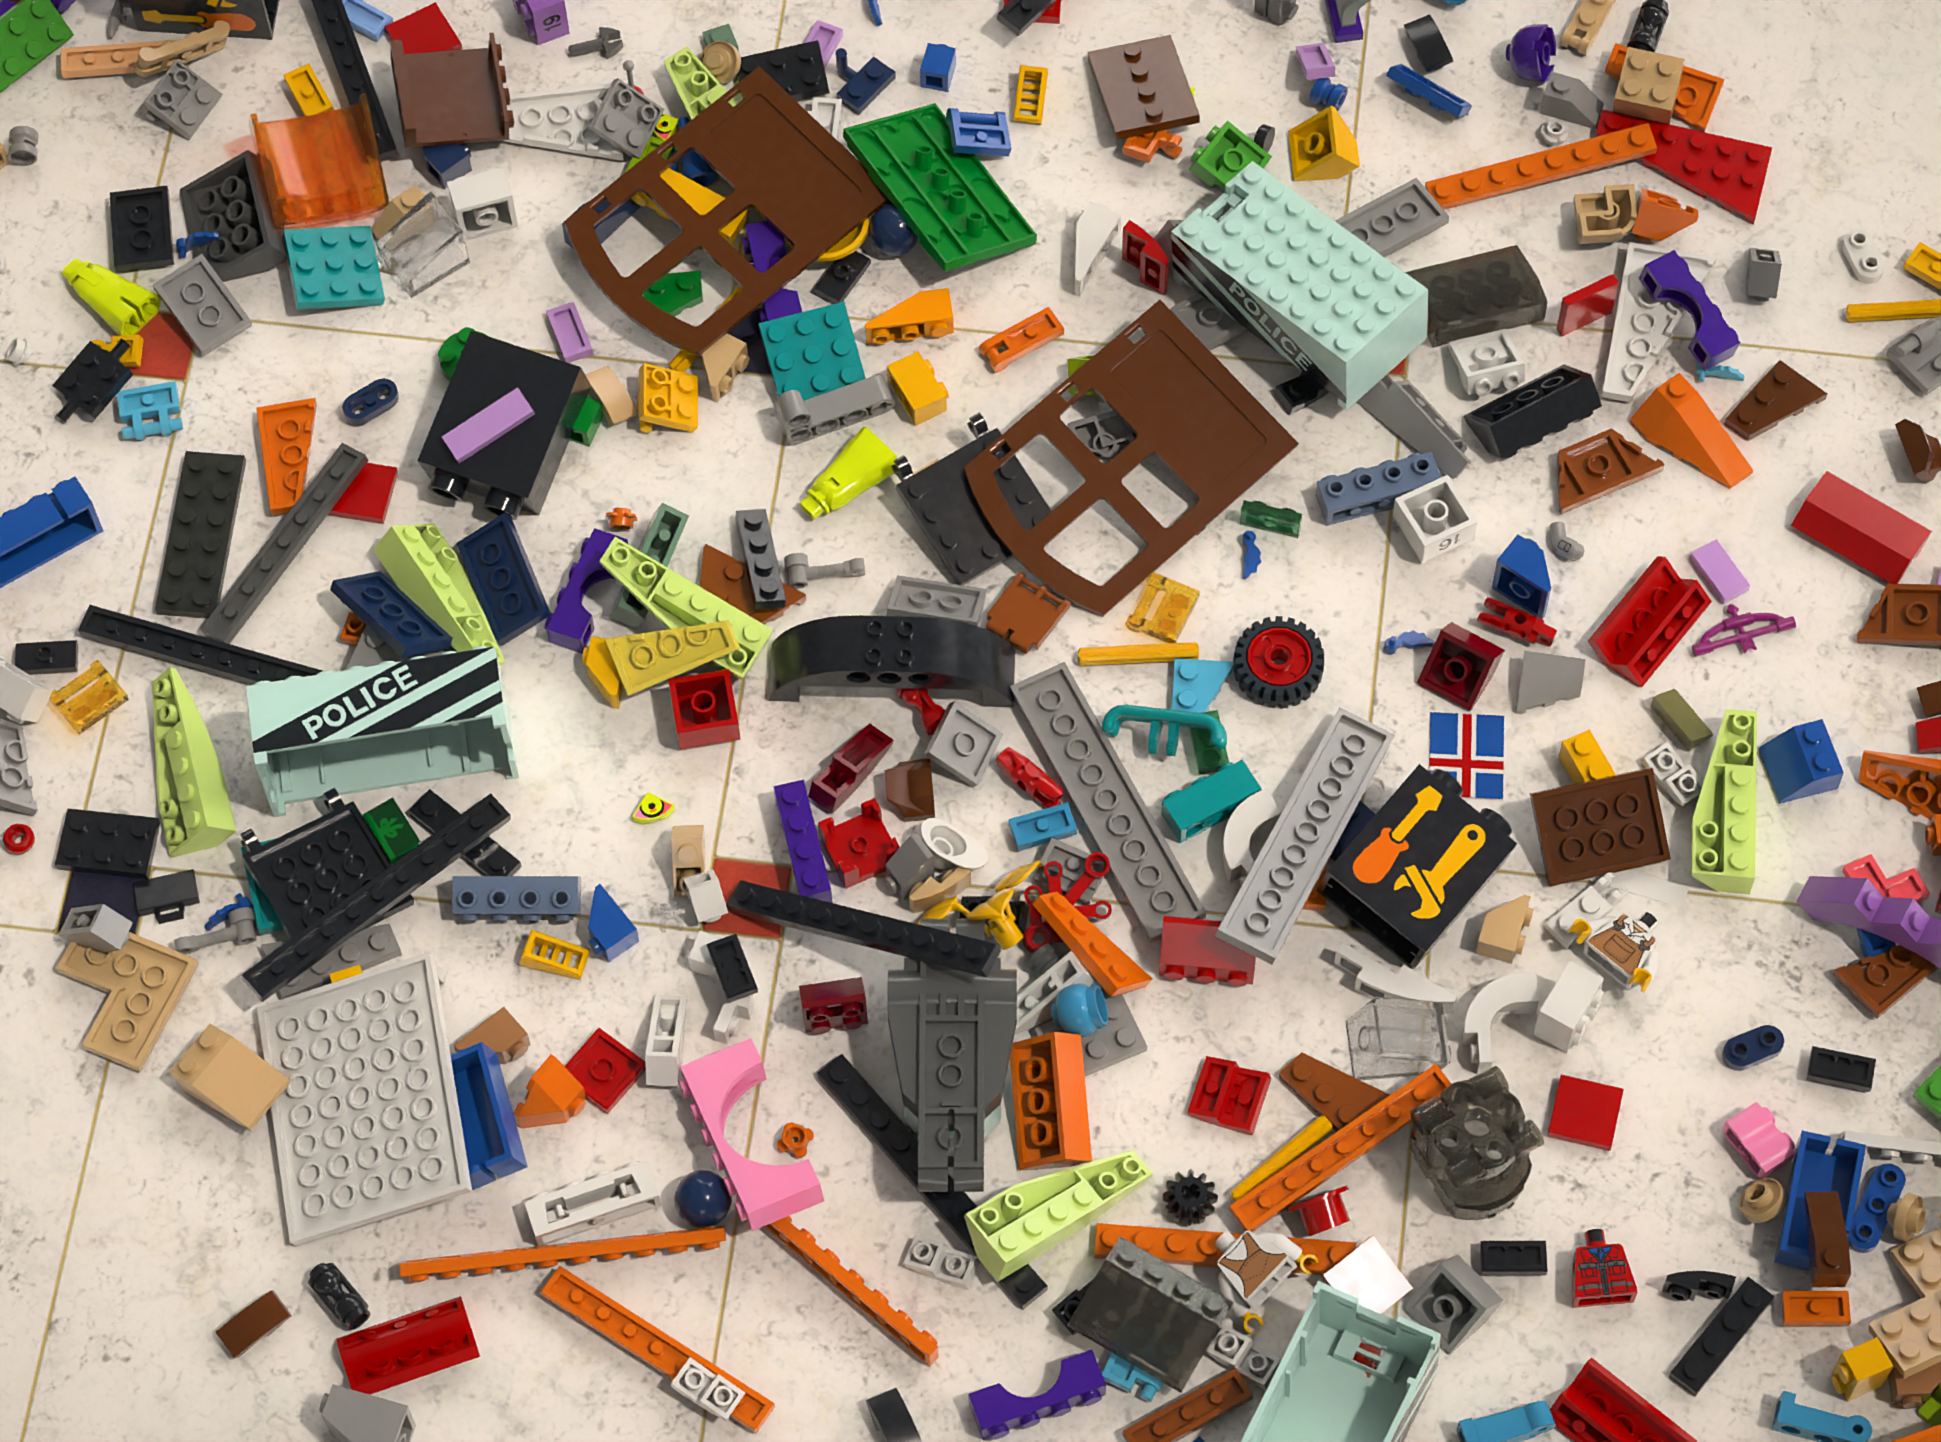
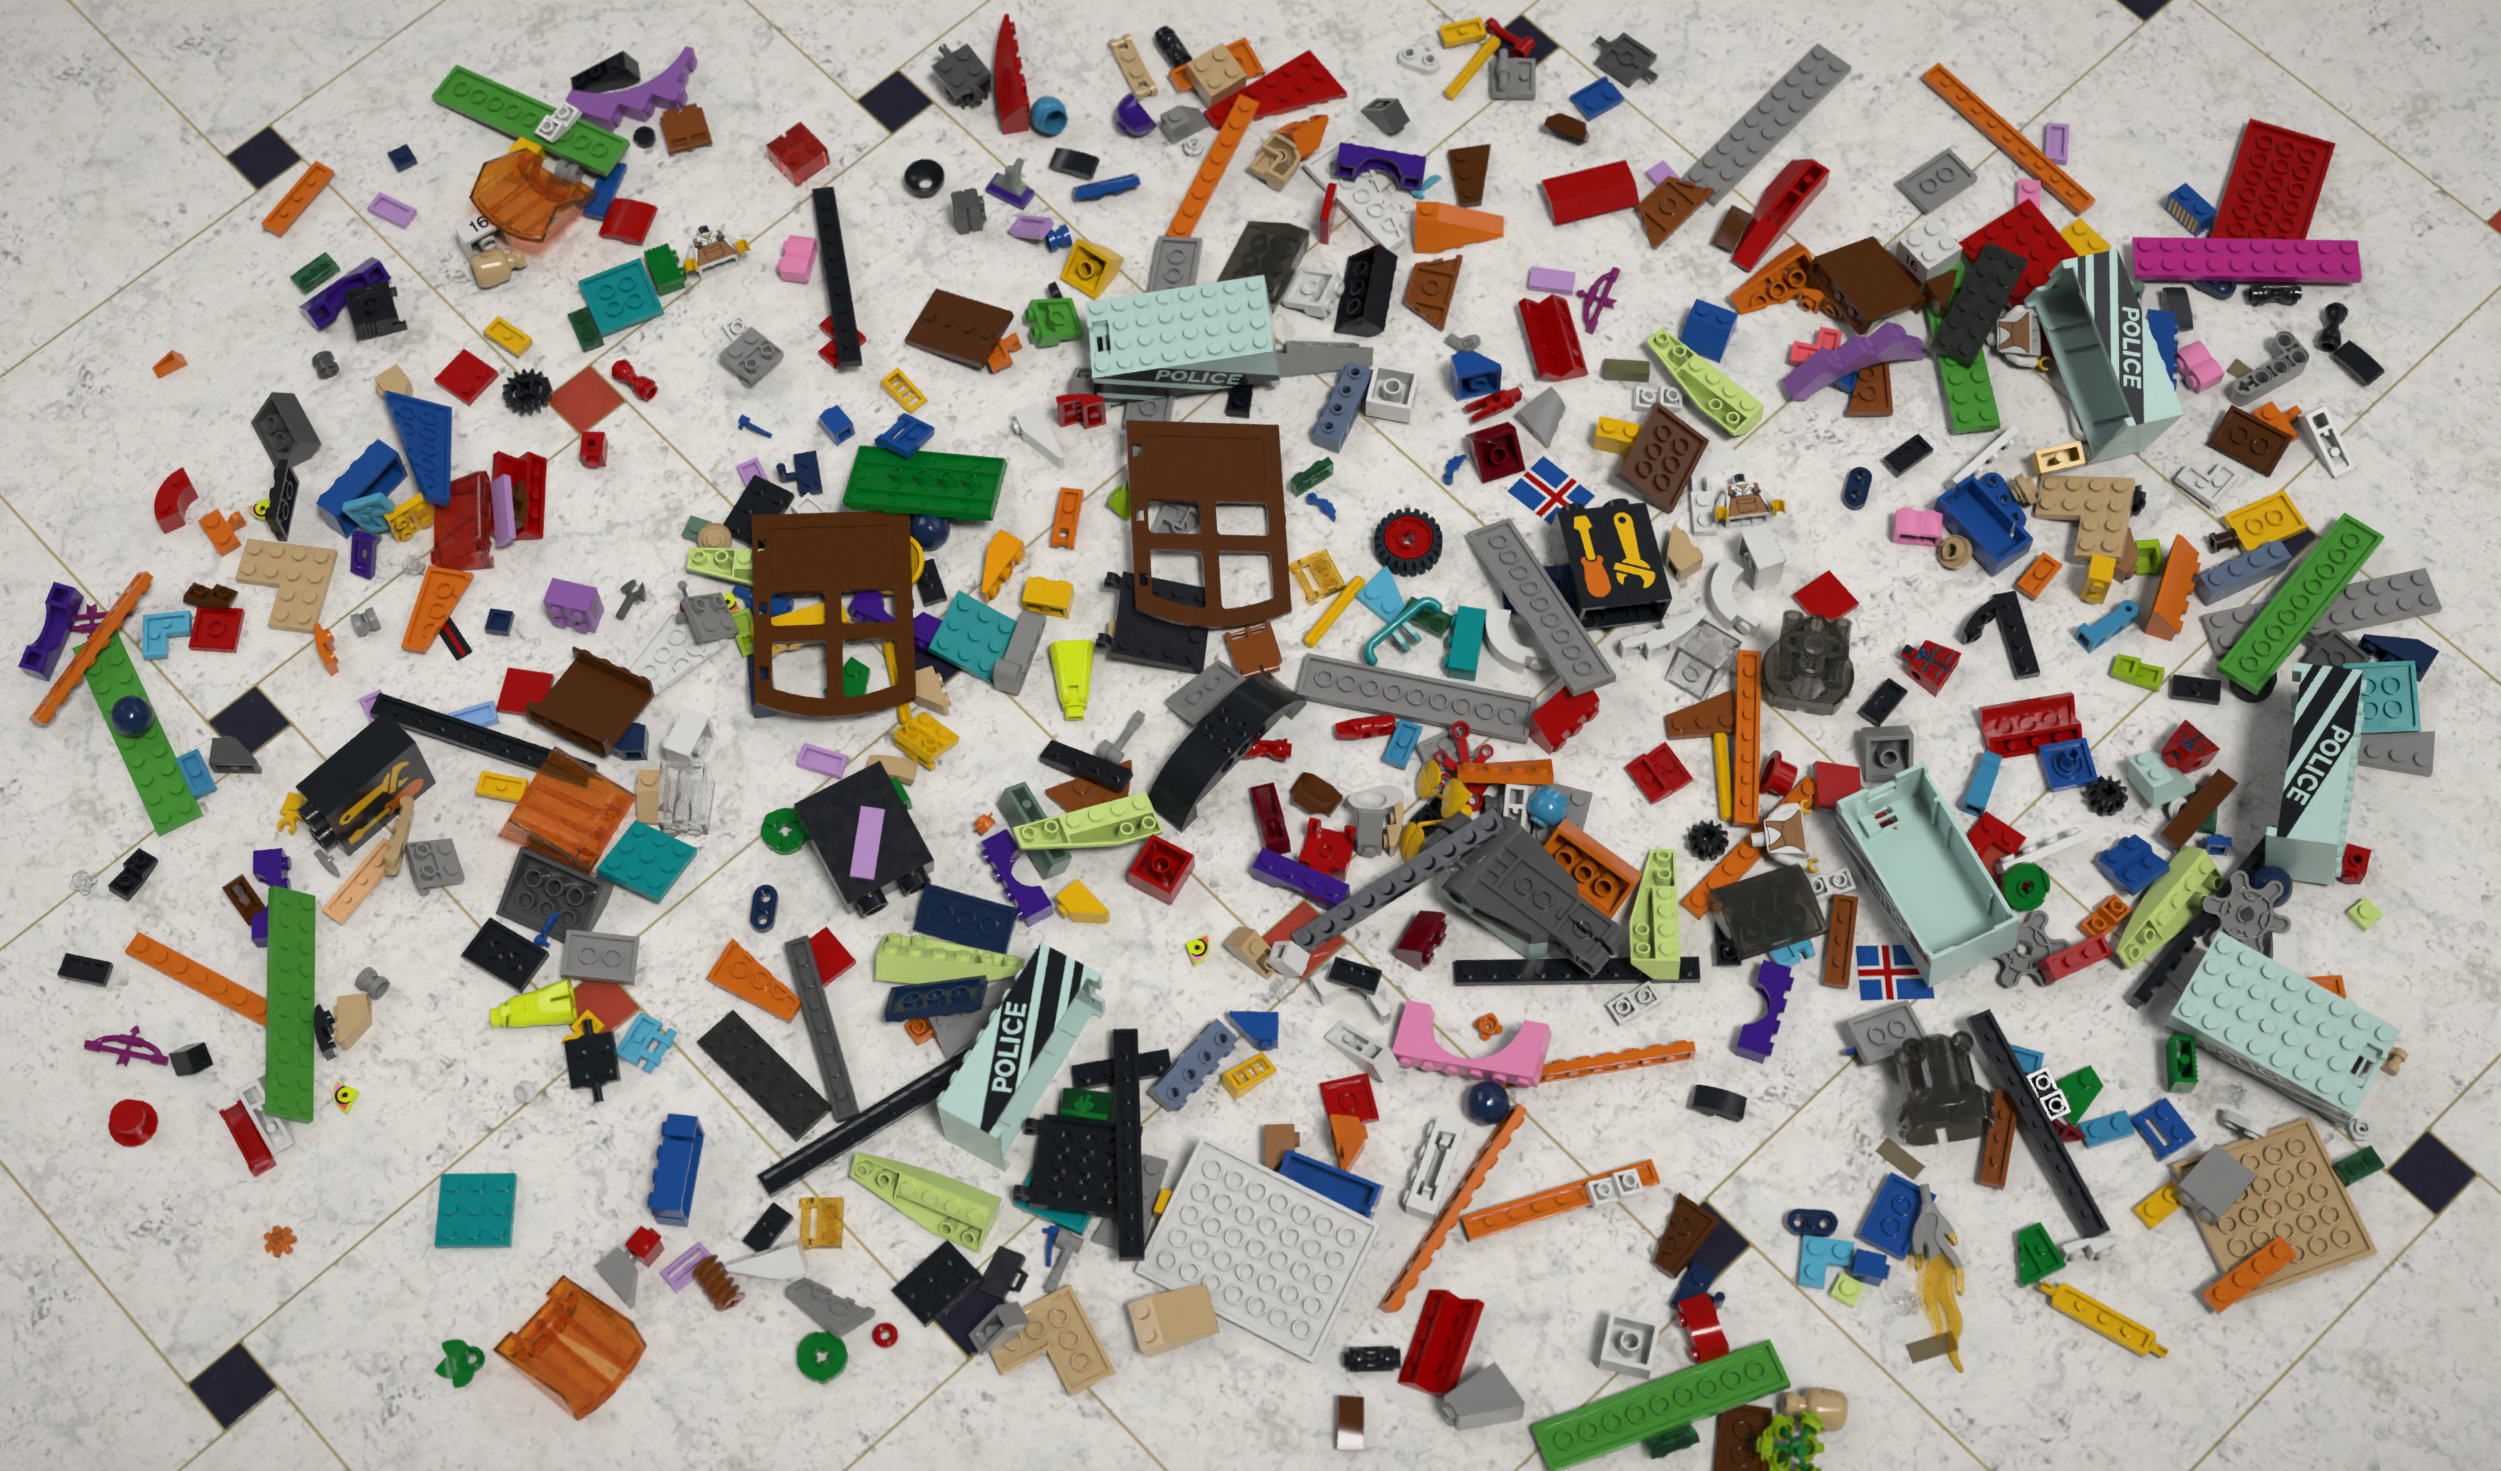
camera: 50 degrees left, 0 degrees up
light yellow wing [605,620,740,696] -> none
light grey plate [924,701,1003,787] -> none
reddish brown slope [1804,1192,1851,1287] -> none

